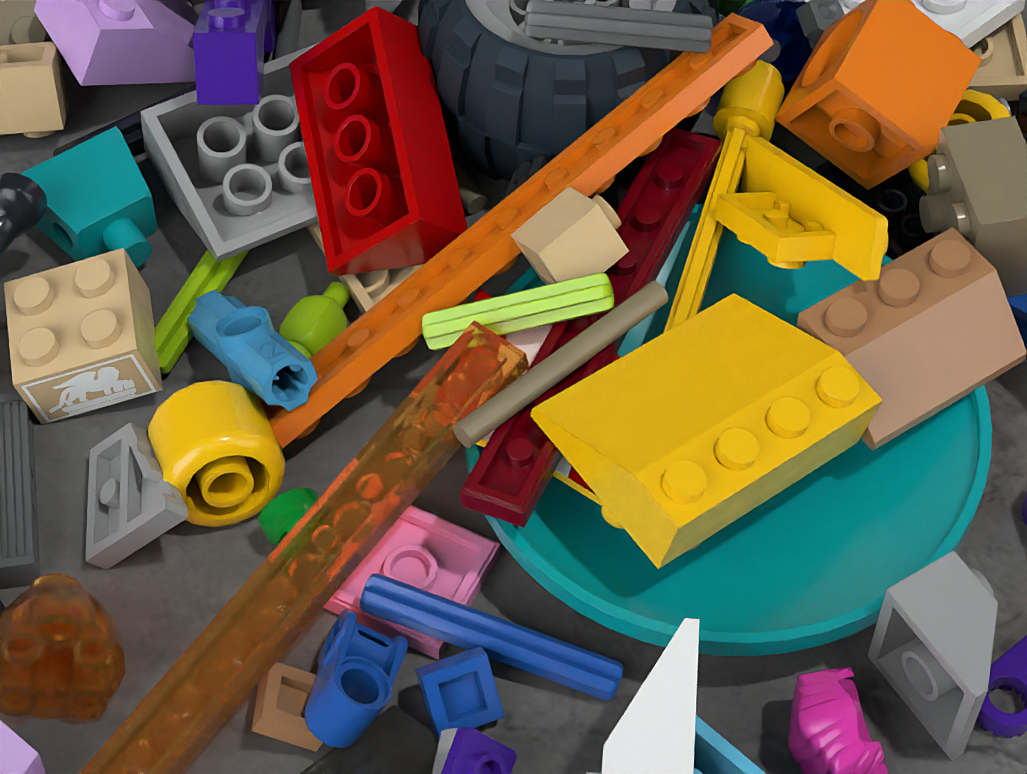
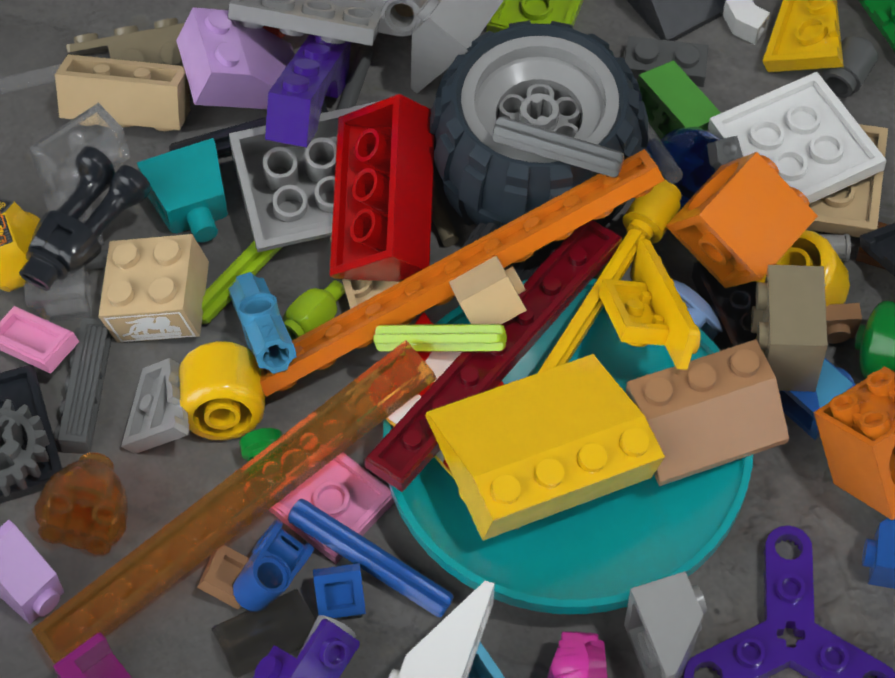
camera: 15 degrees right, 5 degrees up
dark tan bar [453,281,668,448] -> none

